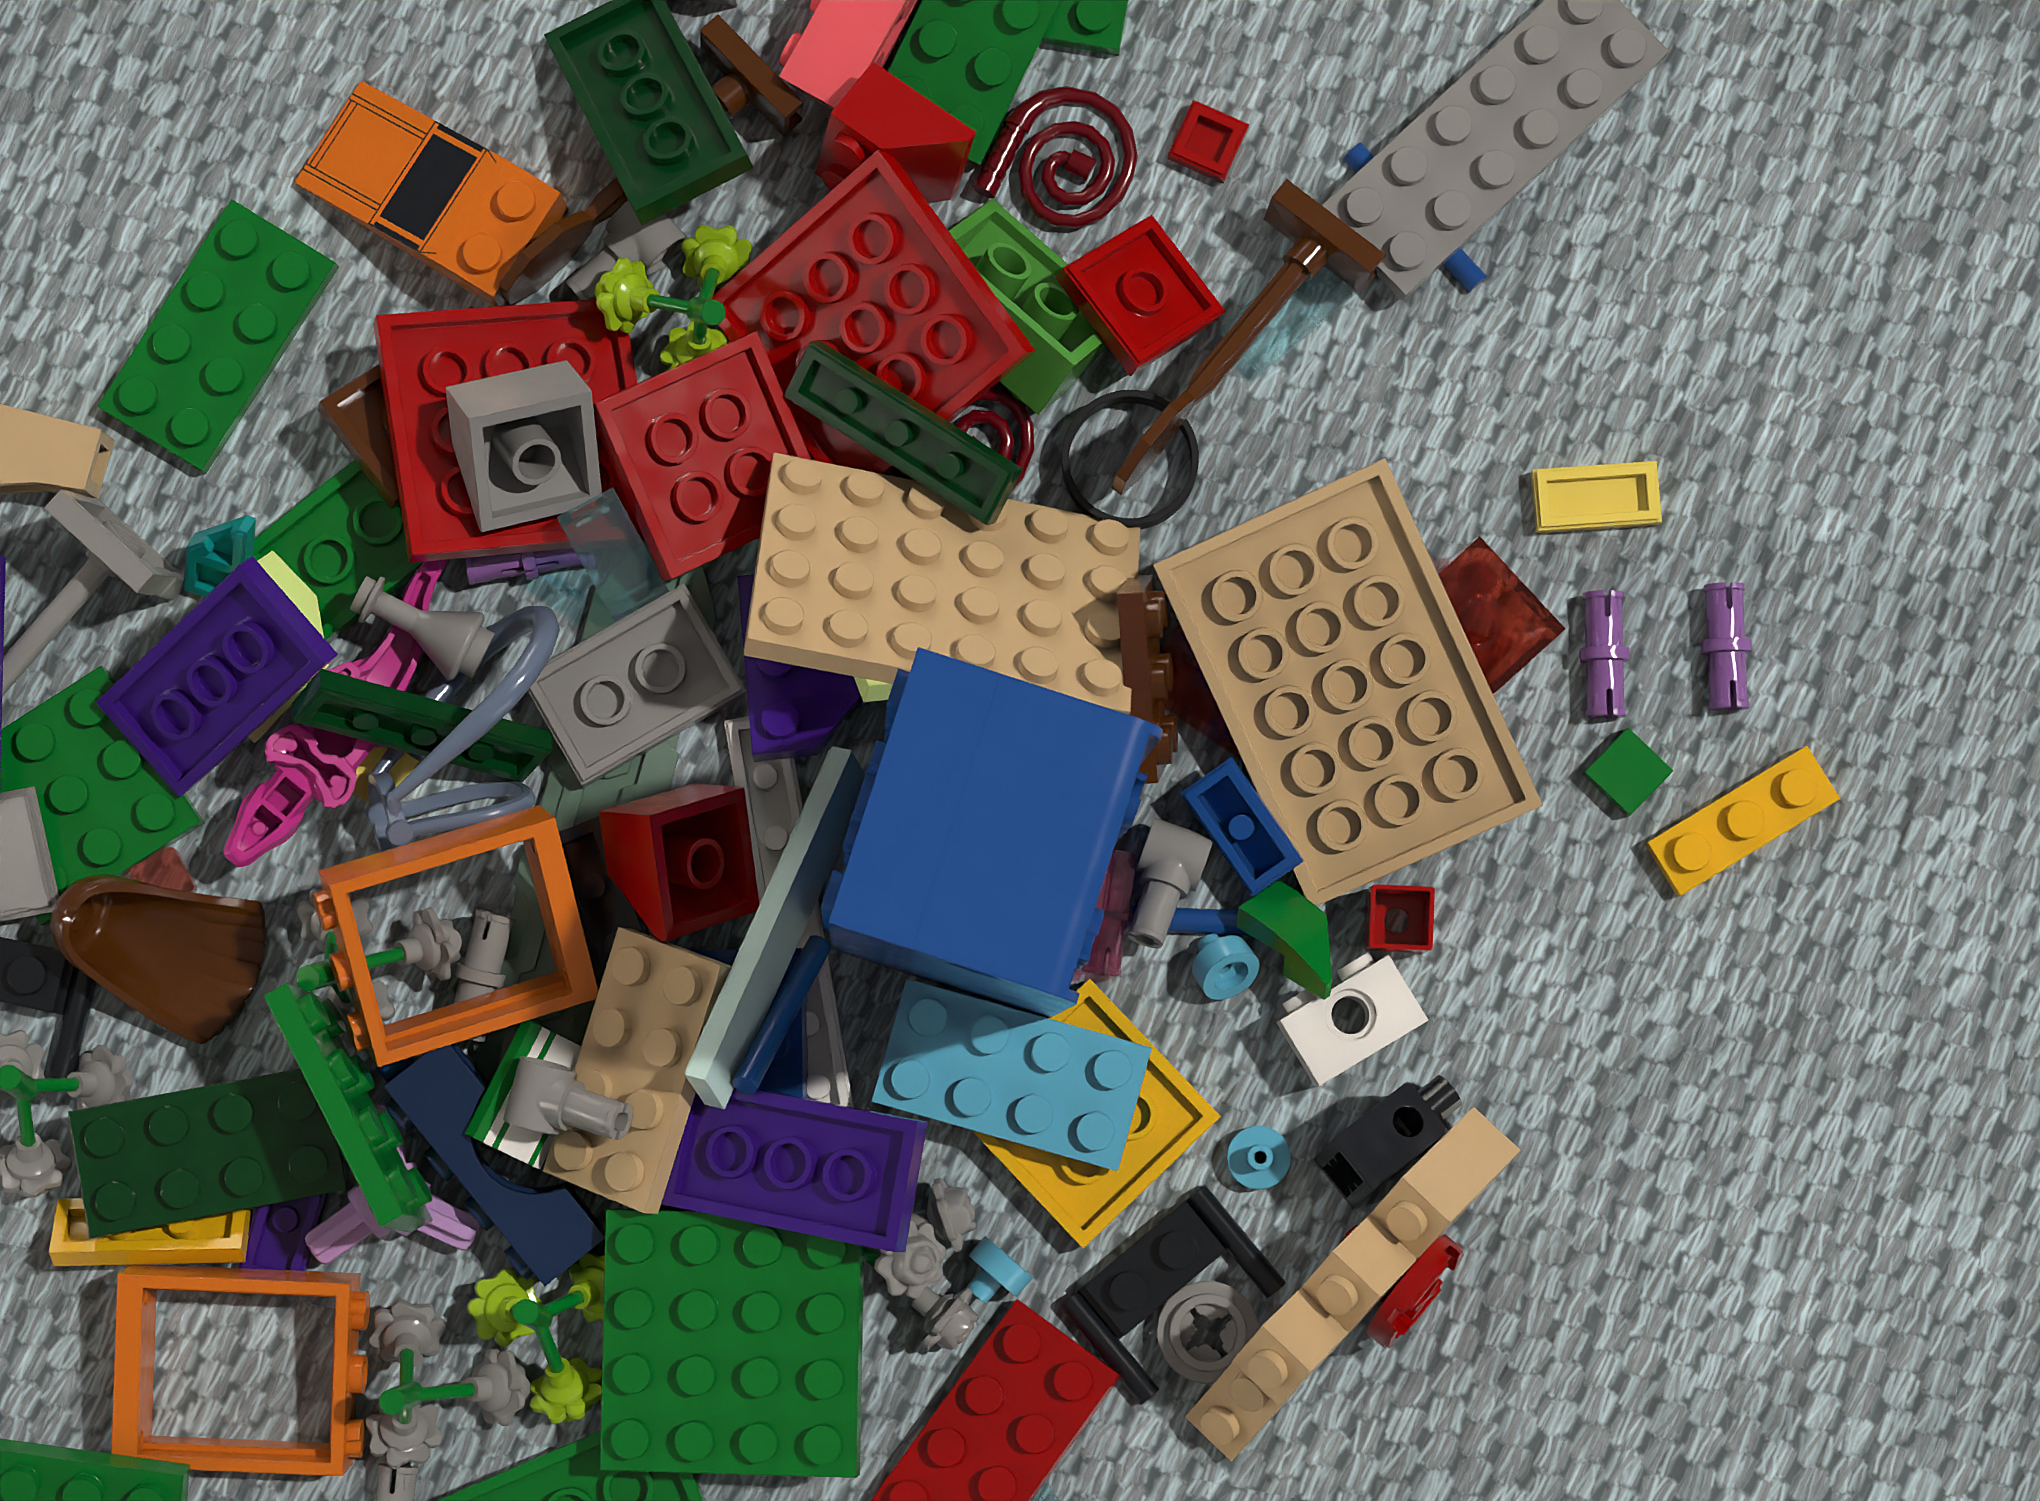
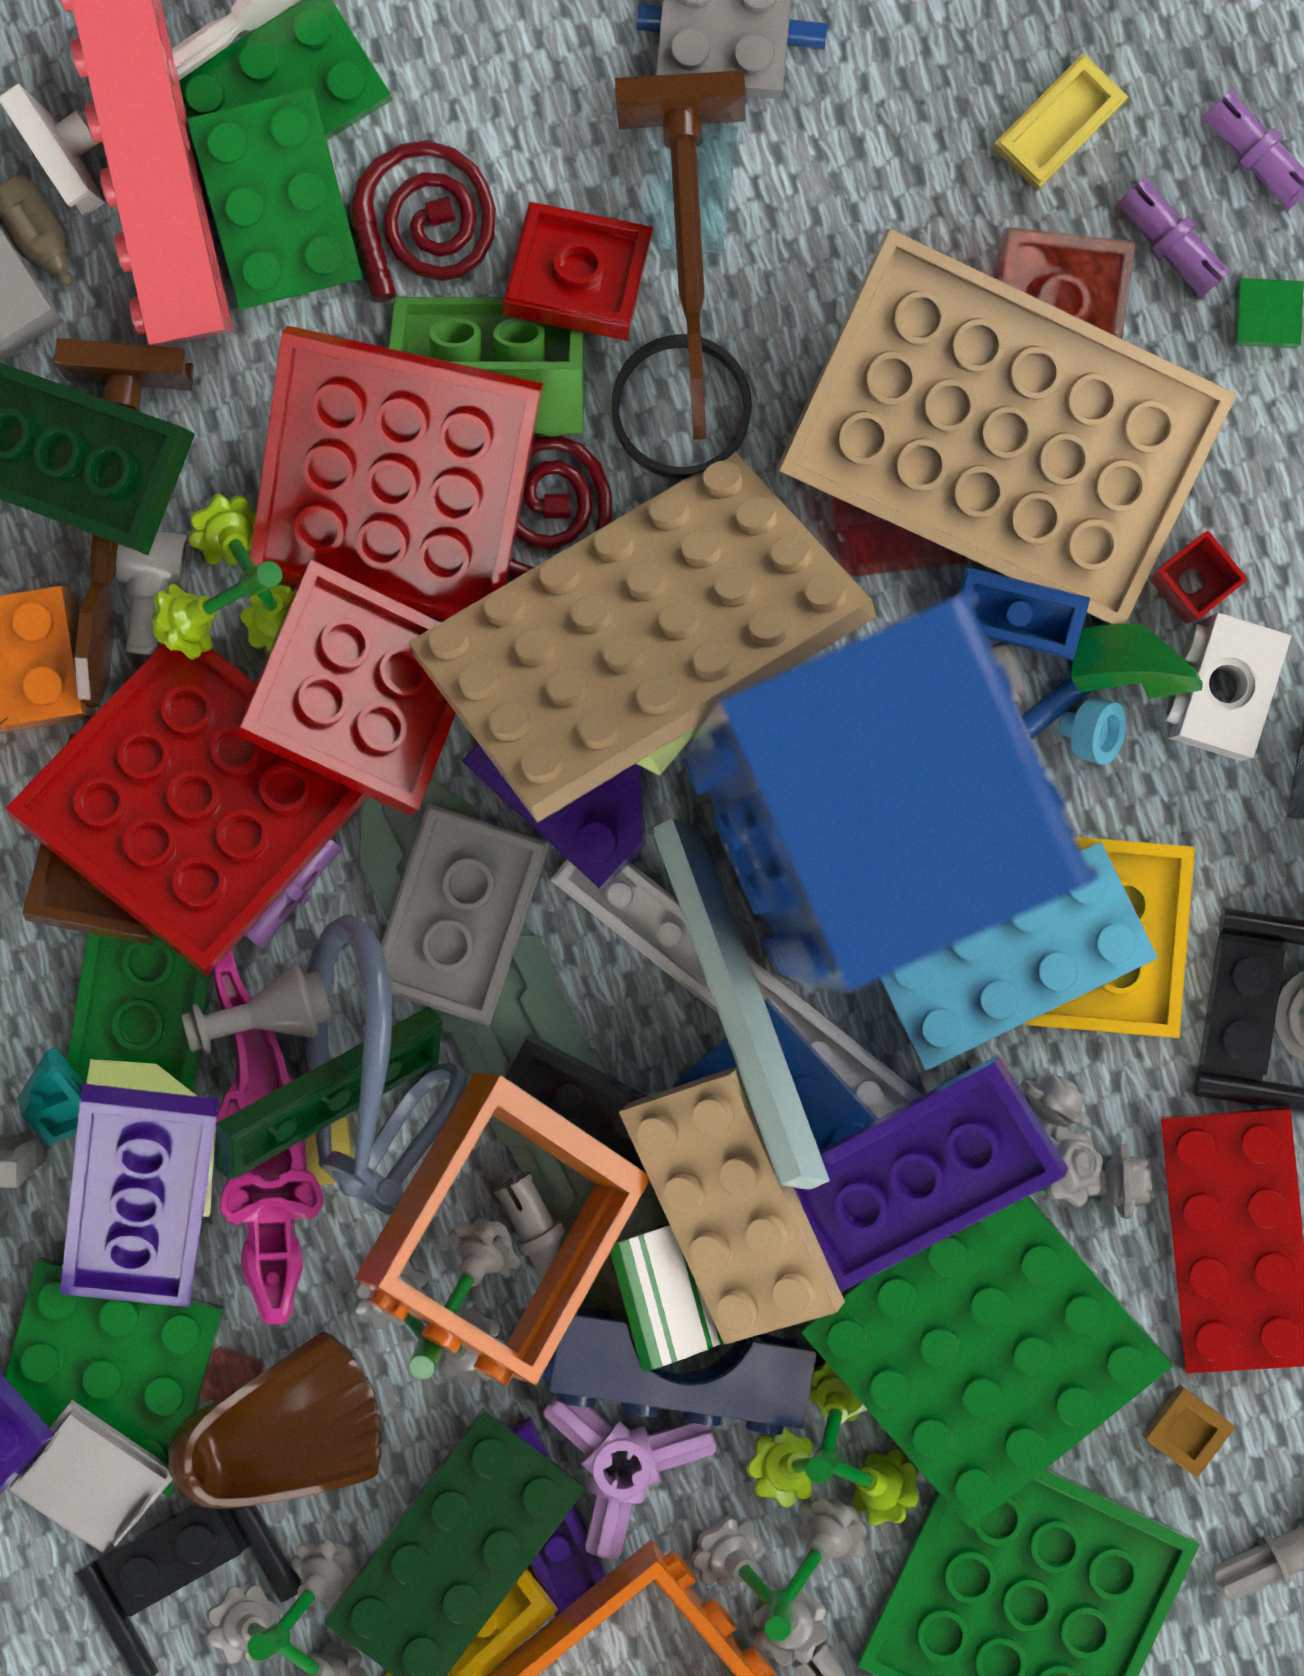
camera: 40 degrees left, 5 degrees up
green plate [263,983,433,1233] -> none
light grey slope [445,360,603,532] -> none
light grey pin [503,1056,633,1140] -> none
clear light blue tile [557,488,669,622] -> none
red slope [599,783,760,941] -> none
blue bar [732,935,831,1095] -> none
dark green tile [784,340,1023,525] -> none
red slope [815,62,976,202] -> none
medium azure tile [967,1236,1033,1304] -> none
reddish brown plate [1117,575,1178,784] -> none
red tile [1167,100,1249,184] -> none
medium azure tile [1226,1126,1291,1189] -> none

